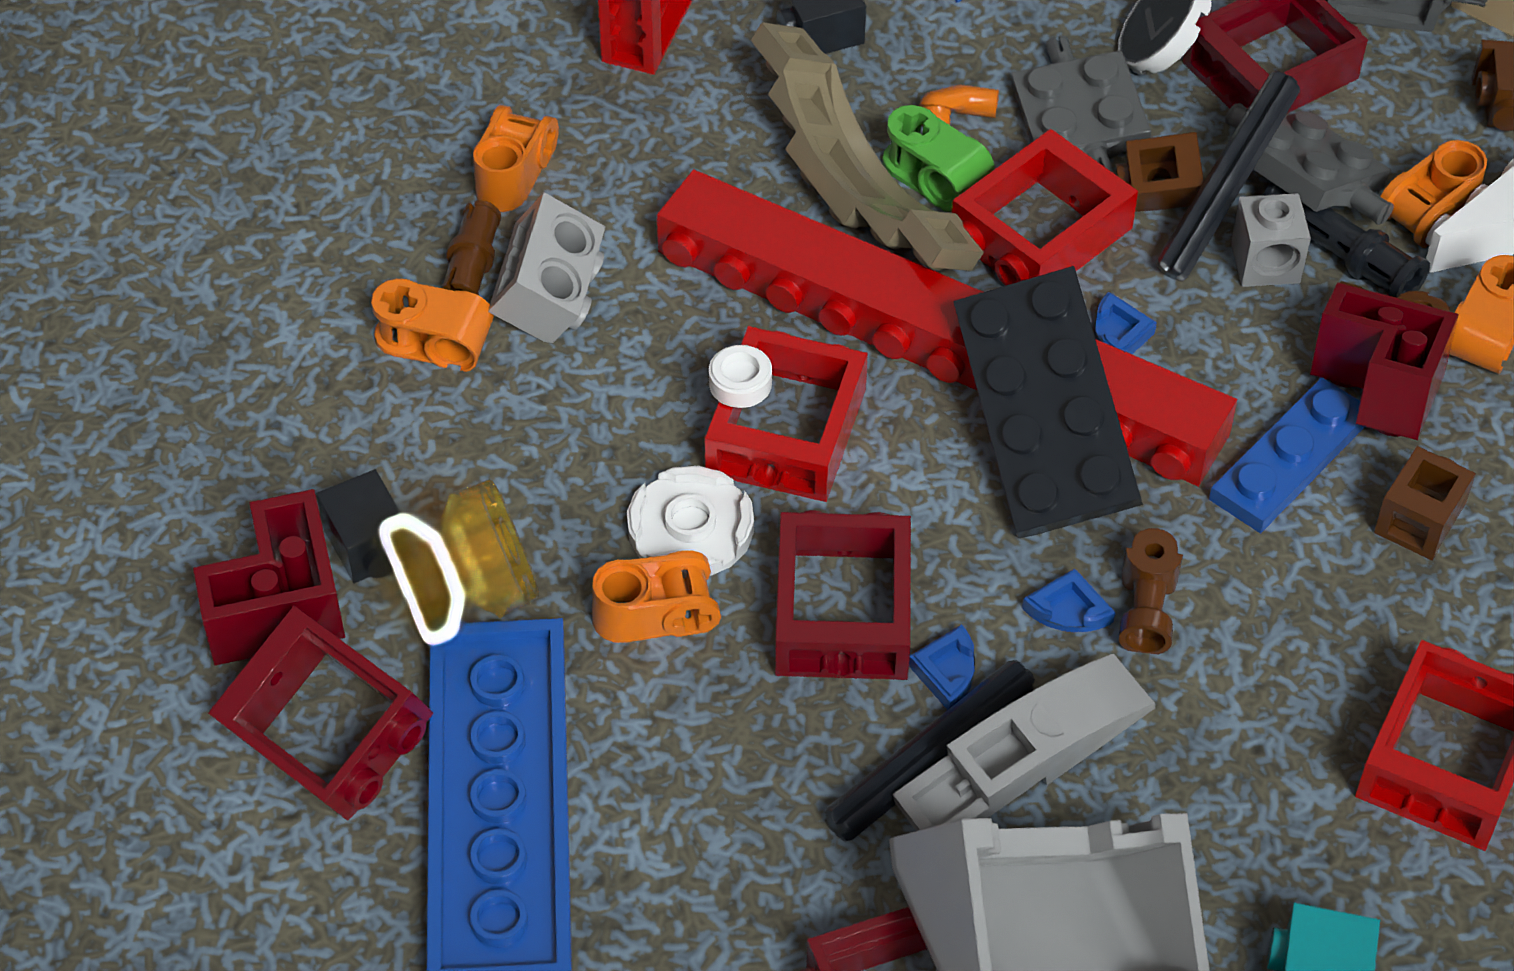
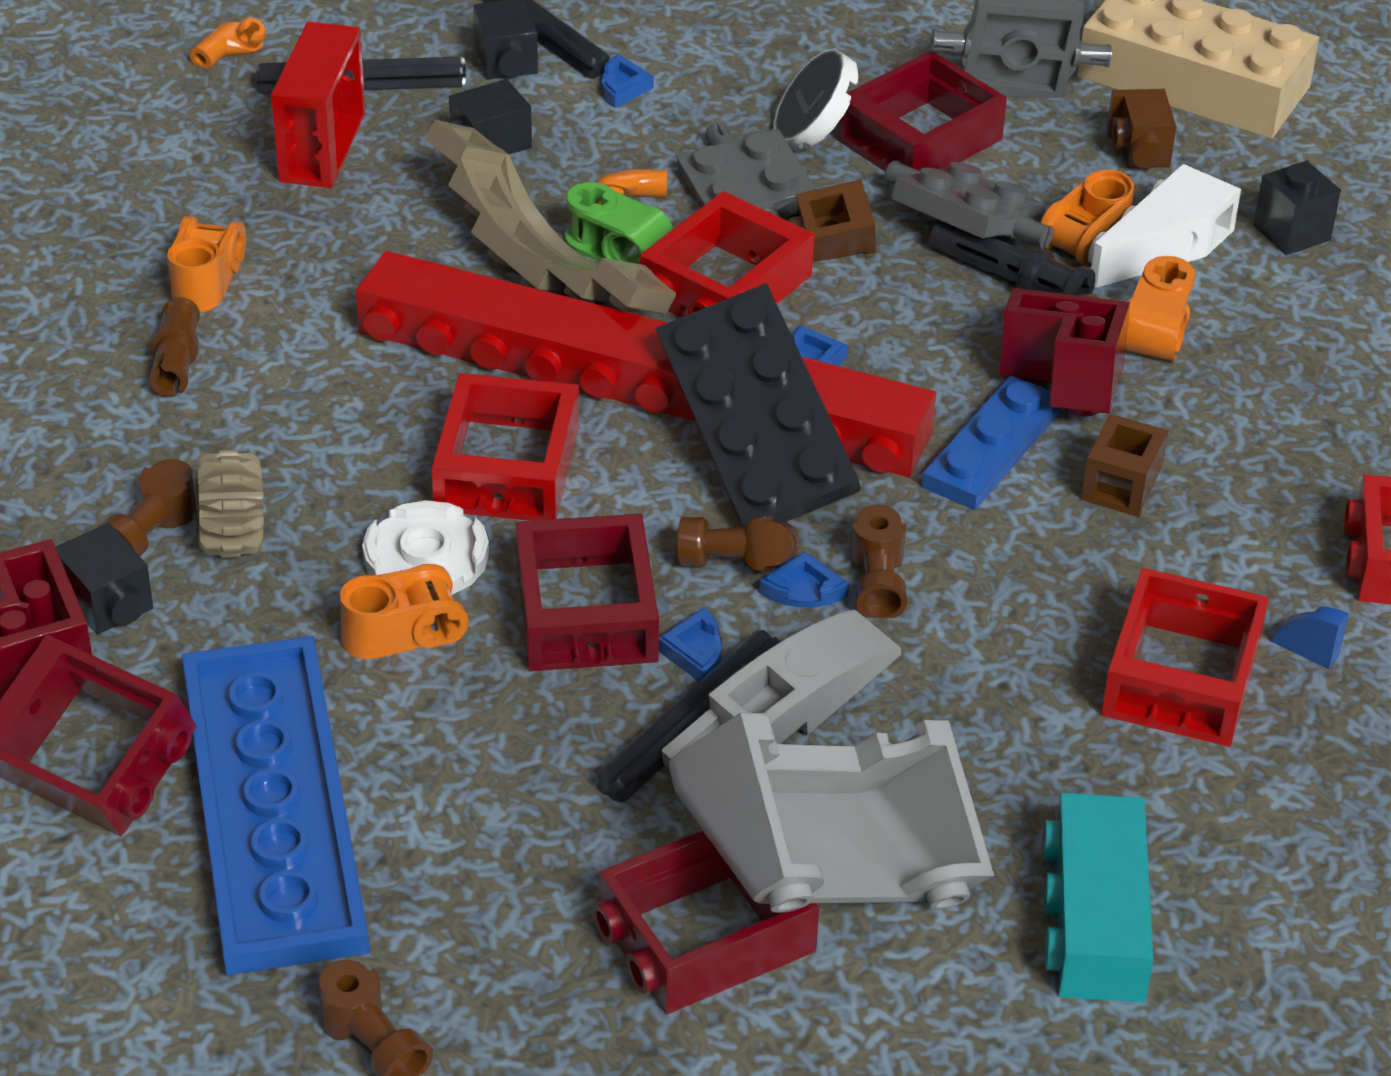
camera: 10 degrees left, 10 degrees down
orange piece [371,279,494,372] -> none
clear yellow piece [379,479,539,645] -> none
light grey brick [488,192,606,343] -> none
white tile [709,345,772,408] -> none
black axle [1156,71,1300,281] -> none
light grey brick [1231,193,1311,287] -> none
none -> reddish brown leg [97,459,196,557]
none -> dark tan gear [195,450,264,558]
none -> reddish brown leg [677,515,800,572]

